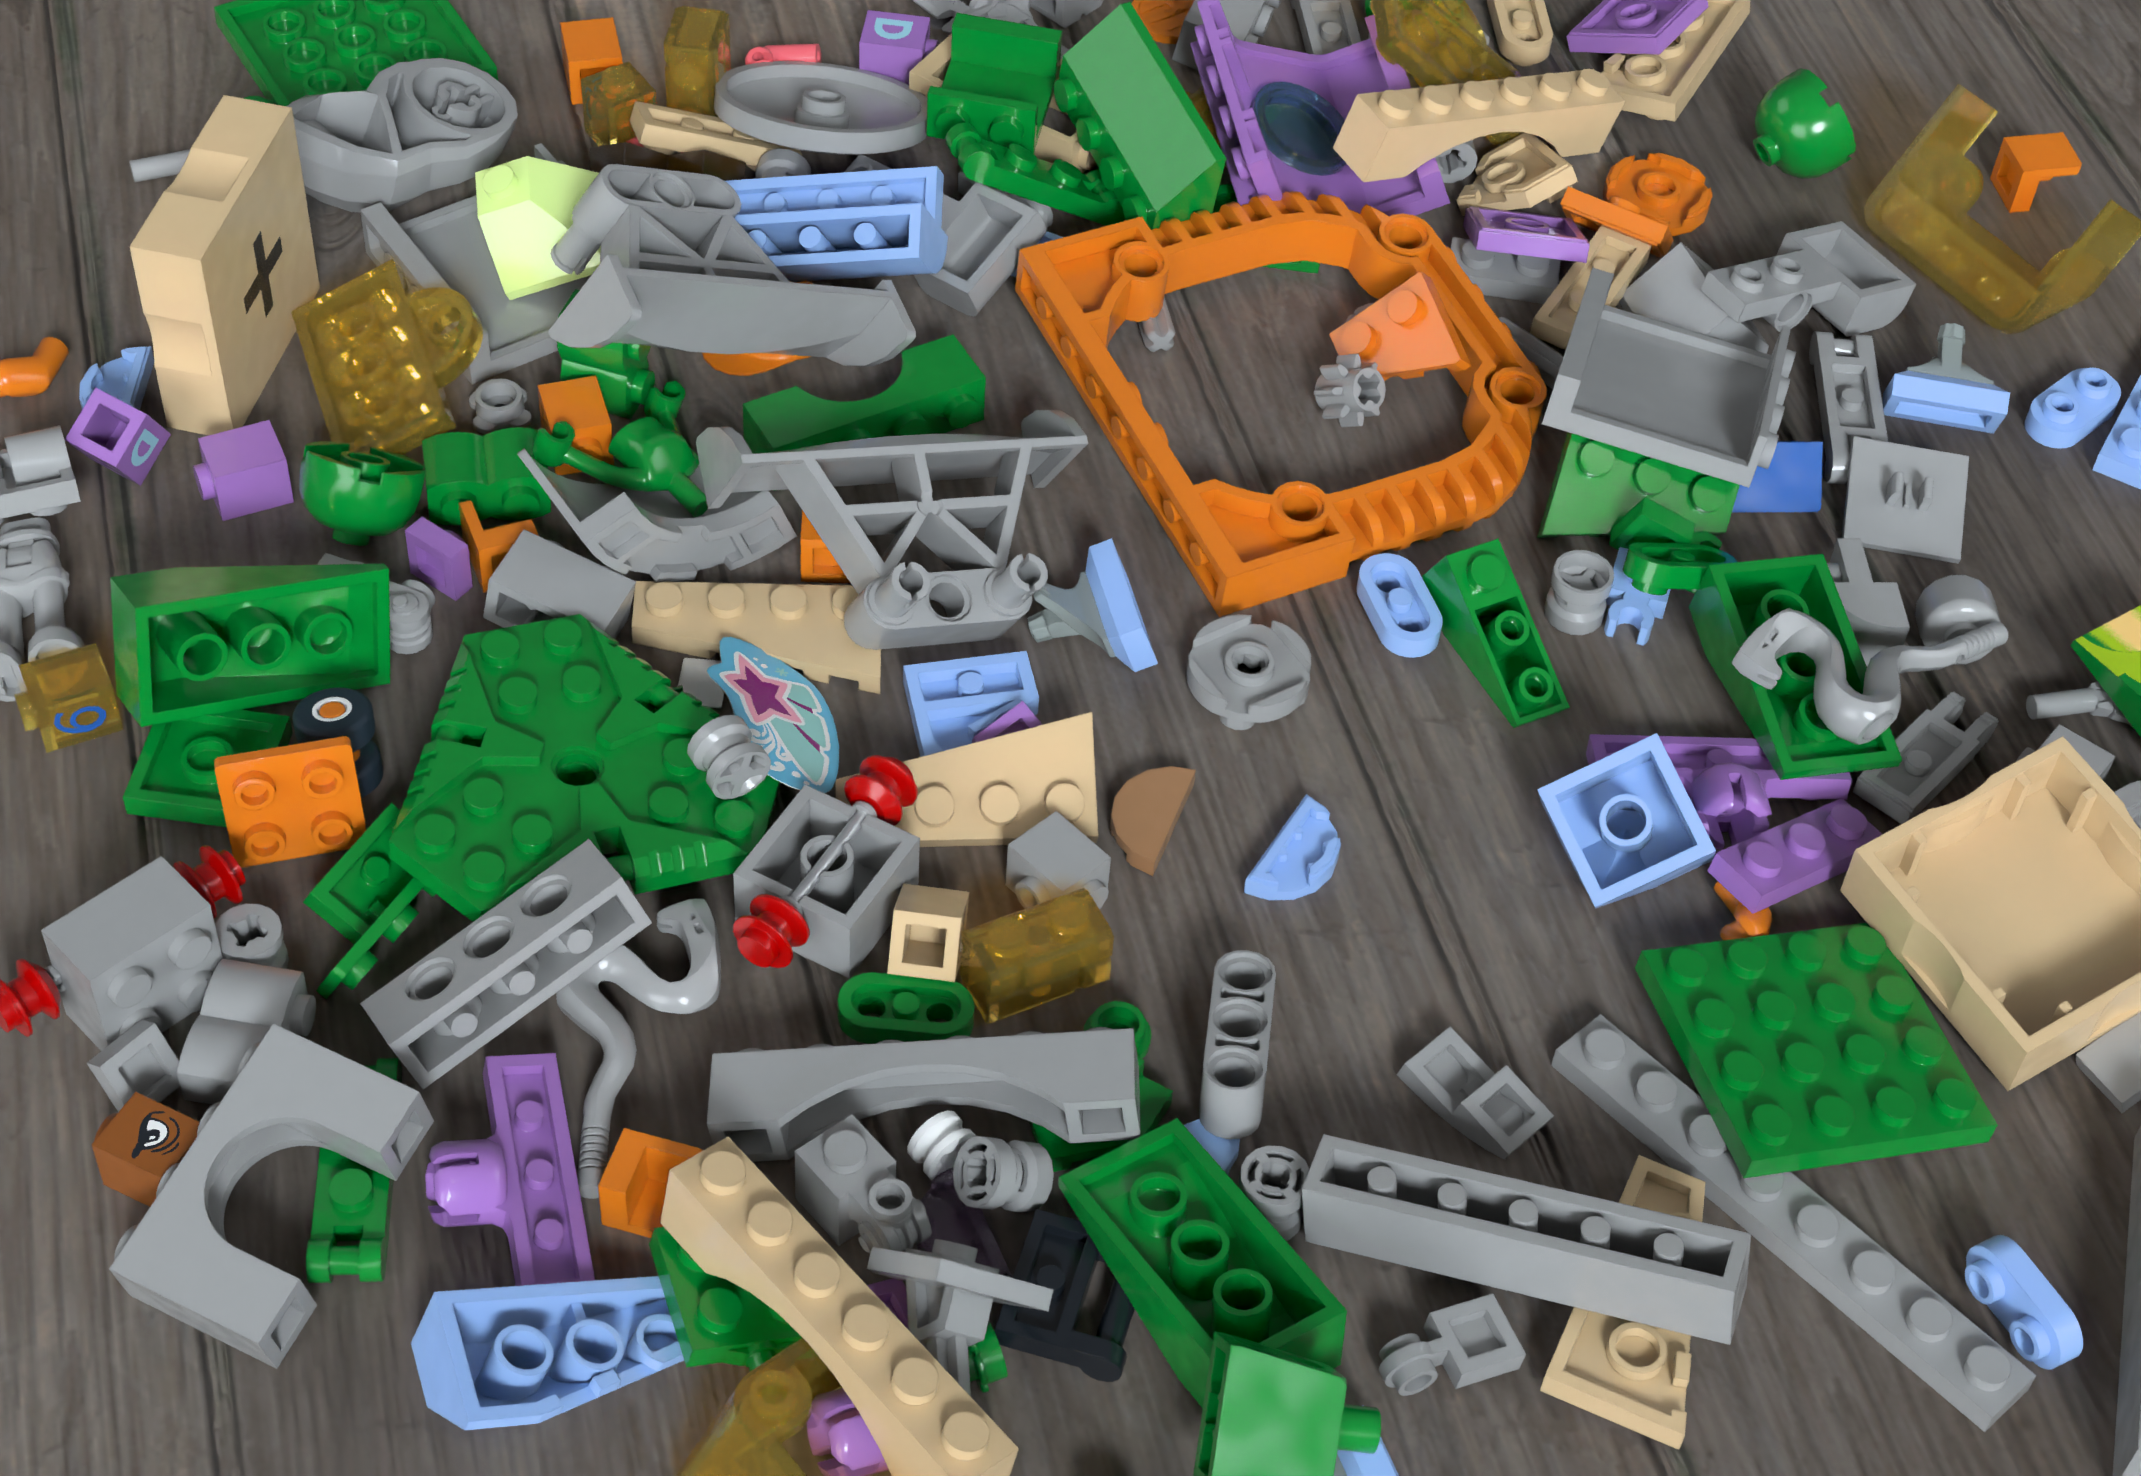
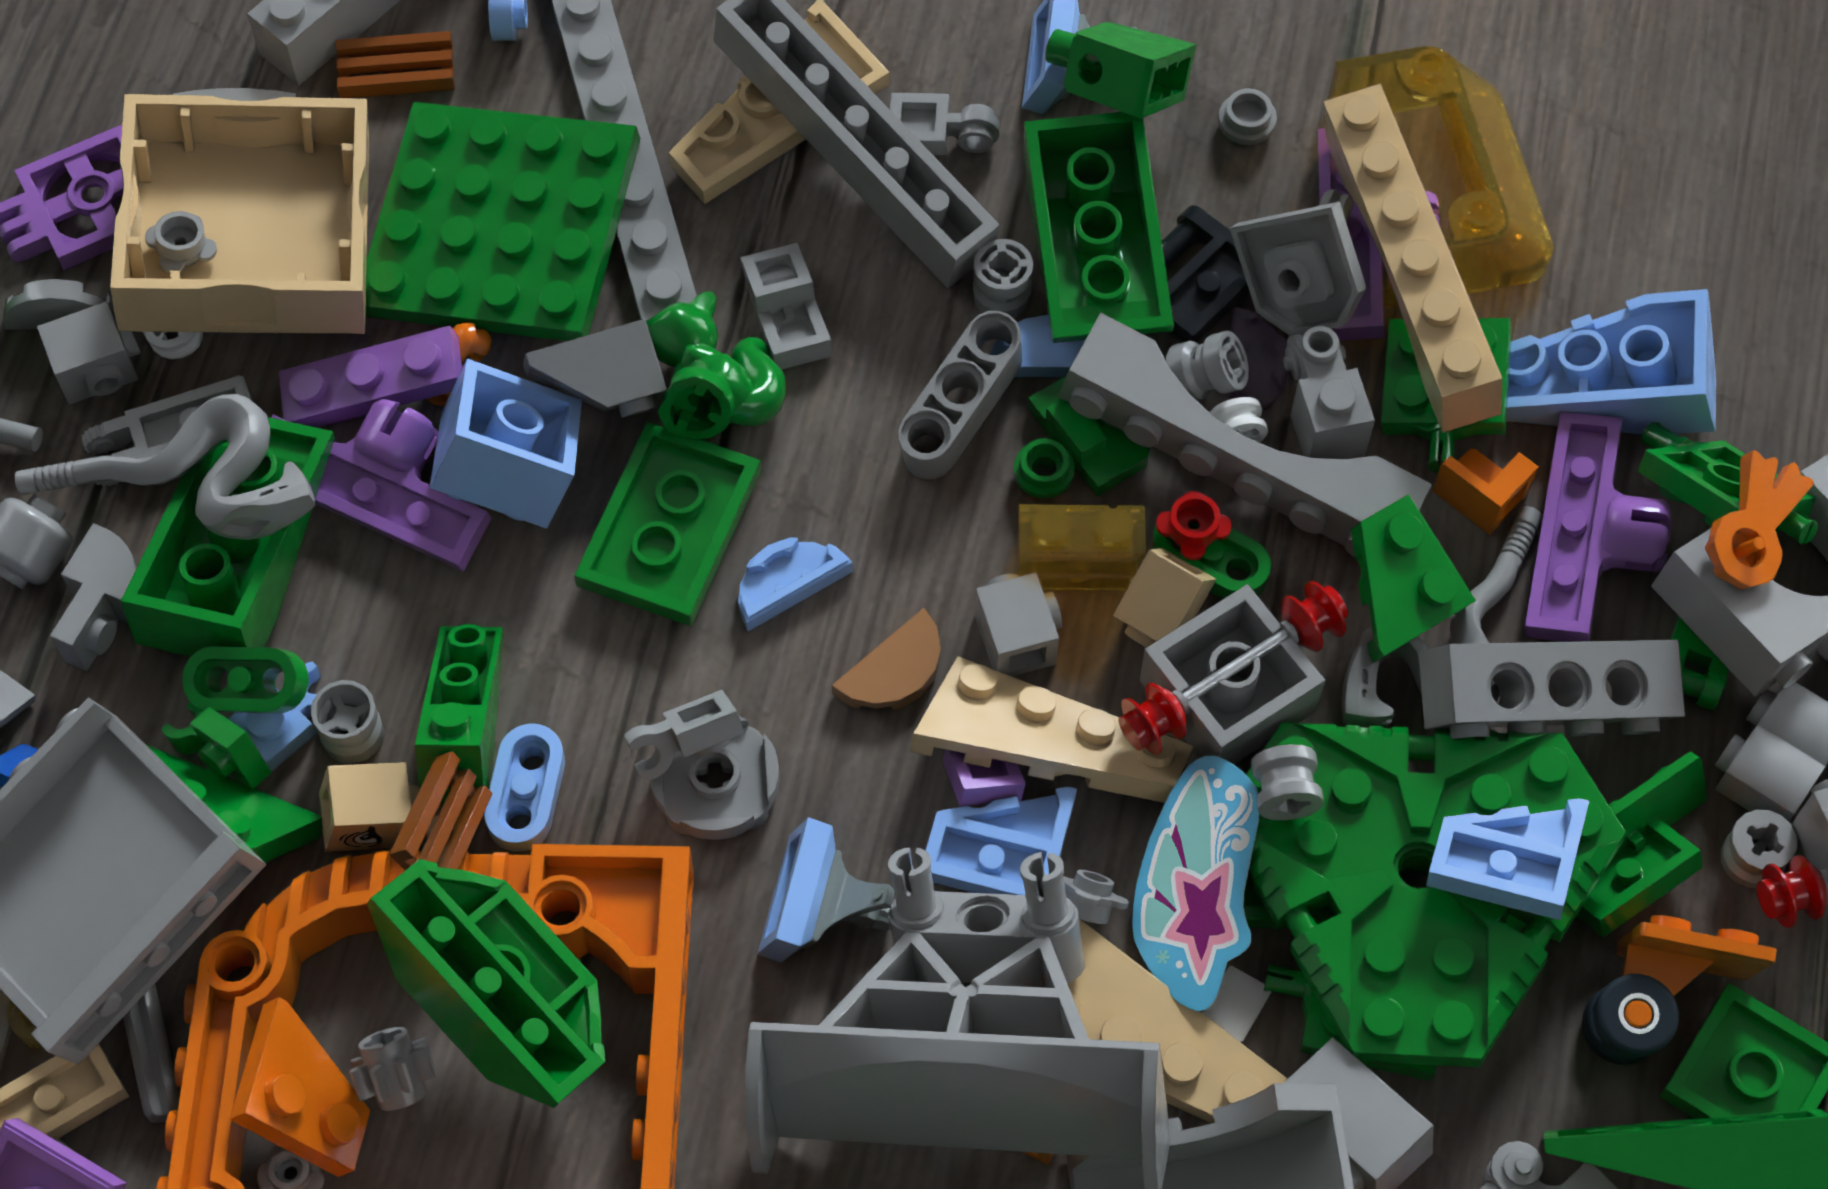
camera: 150 degrees left, 15 degrees up
none -> light grey plate [145,211,217,273]
none -> tan brick [319,762,419,852]
none -> dark orange tile [336,31,455,98]
none -> green wedge [367,859,606,1108]
none -> dark orange tile [389,751,493,870]
none -> light grey slope [523,319,667,418]
none -> green plate [574,422,761,626]
none -> light grey plate [624,690,745,780]
none -> green animal [646,291,786,440]
none -> light grey plate [1064,870,1129,924]
none -> red plate [1156,491,1231,560]
none -> green wing [1351,494,1476,663]
none -> light blue wing [1426,798,1589,920]
none -> green plate [1637,422,1818,545]
none -> orange piece [1705,450,1814,590]

